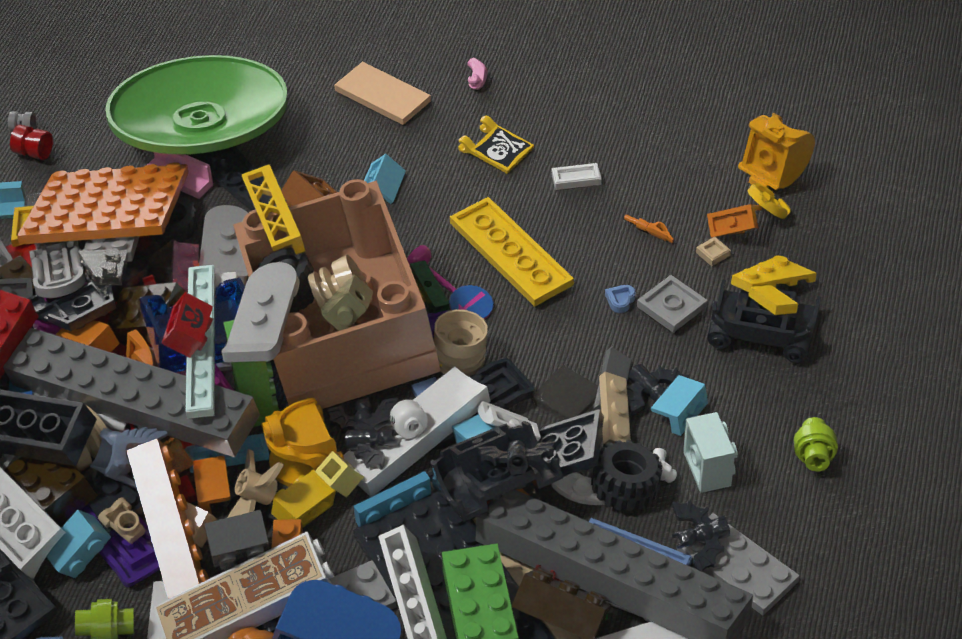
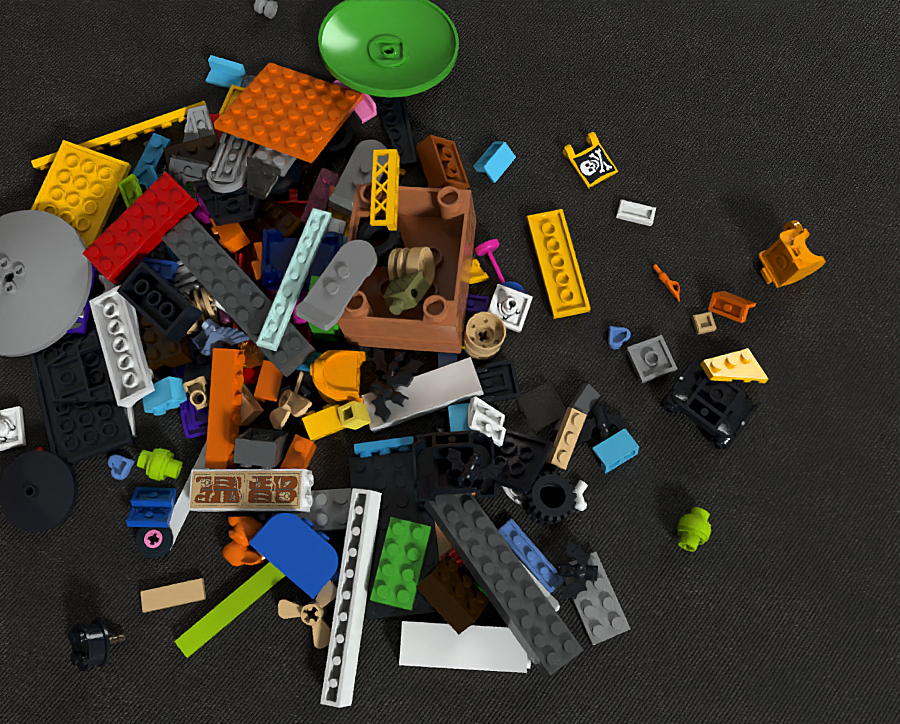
camera: 20 degrees right, 25 degrees up
red wheel [10,124,53,160] -> none
red brick [162,292,213,358] -> none
light nougat tile [334,62,431,125] -> none
white head [390,400,428,439] -> none
dark green piece [410,260,450,313] -> none
bright pink arm [468,58,488,90] -> none
light aqua brick [684,412,737,493] -> none
yellow tile [748,183,791,219] -> none
yellow tile [749,285,798,315] -> none
none -> white plate [487,284,533,333]

